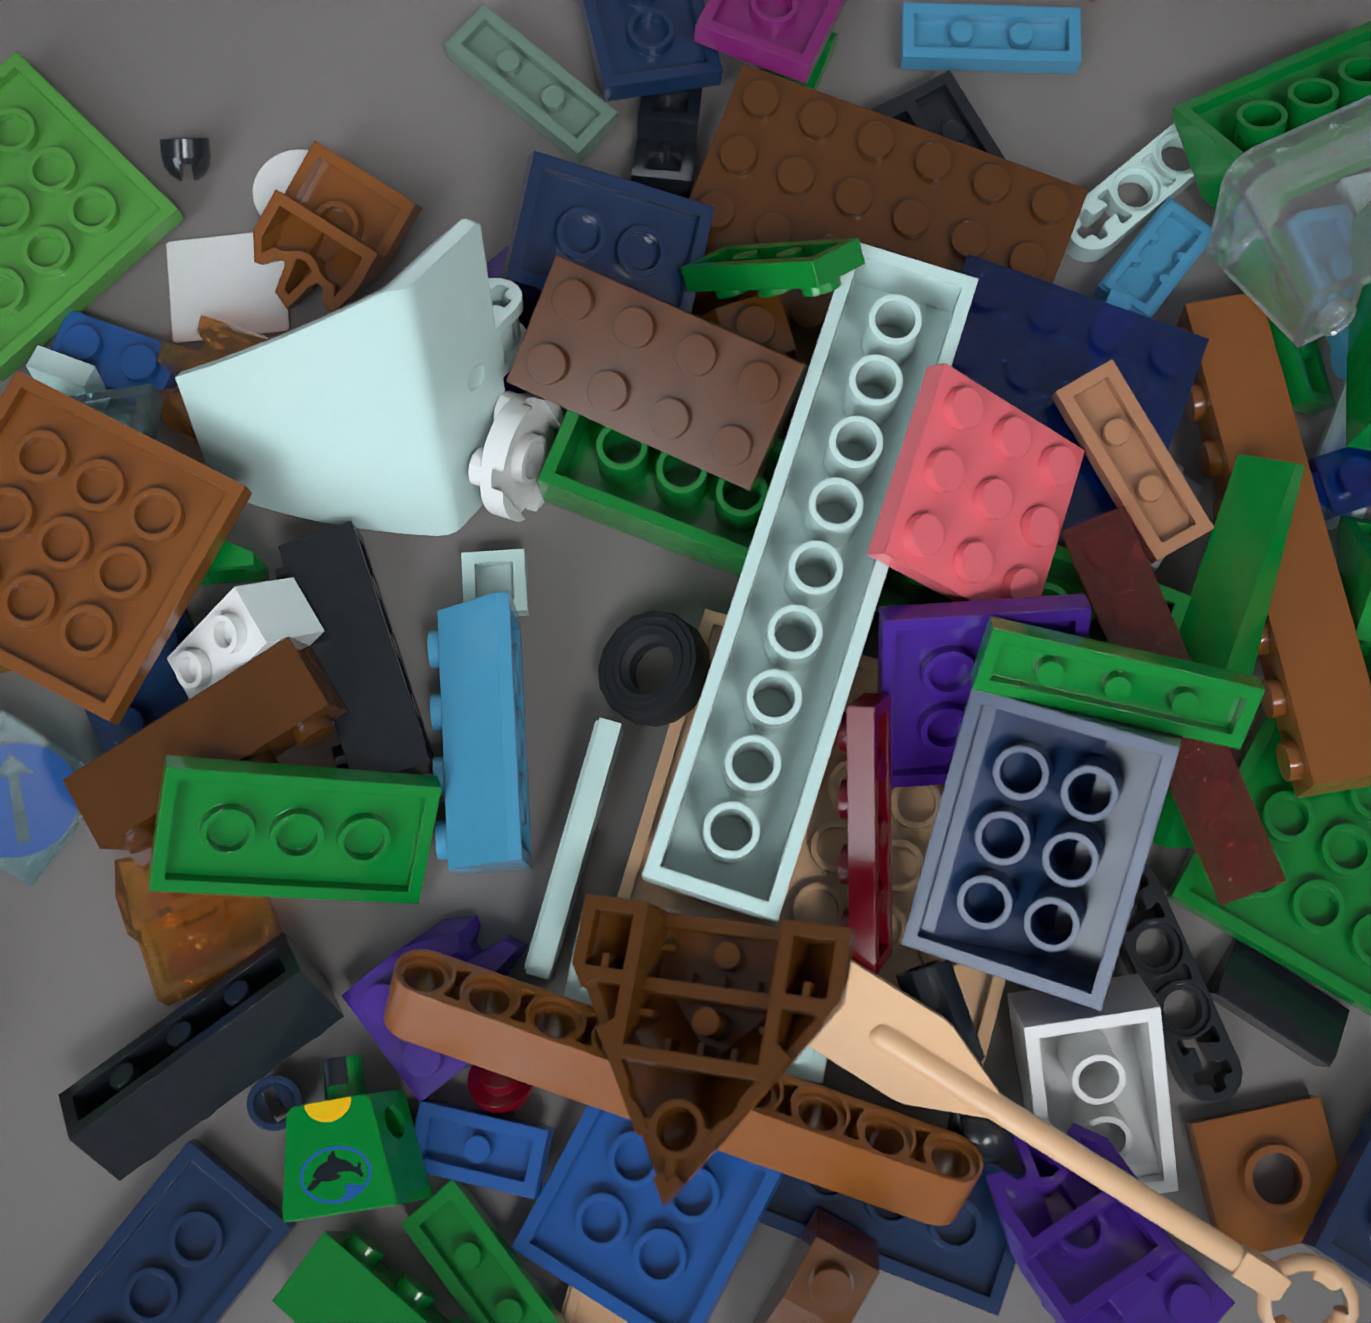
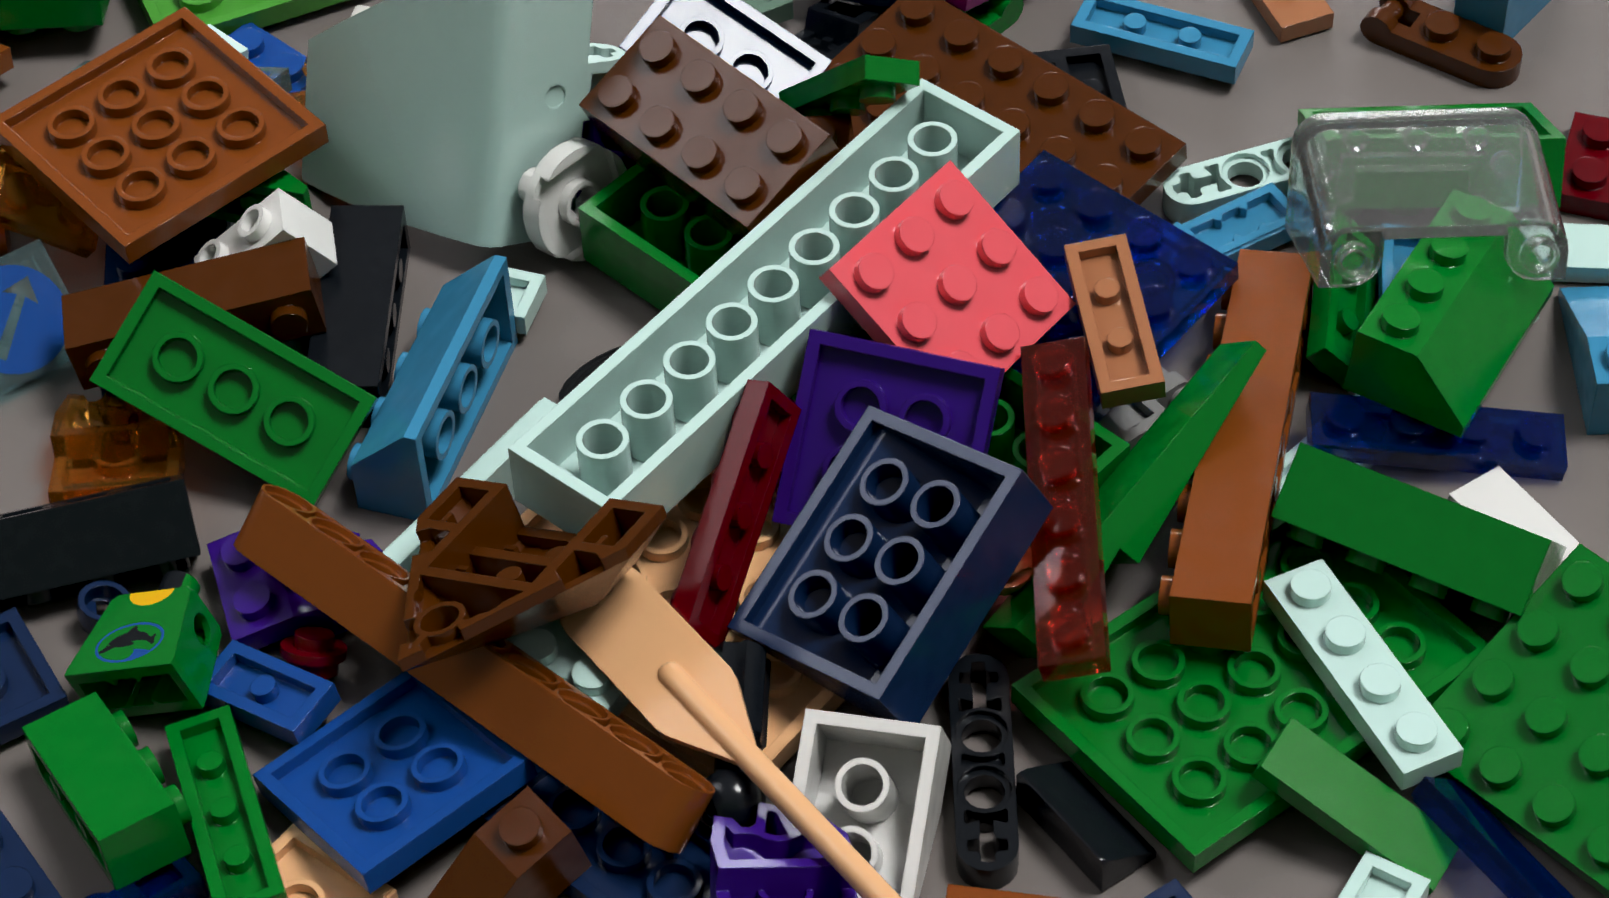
camera: 25 degrees right, 30 degrees down
green plate [970,616,1266,749] -> none

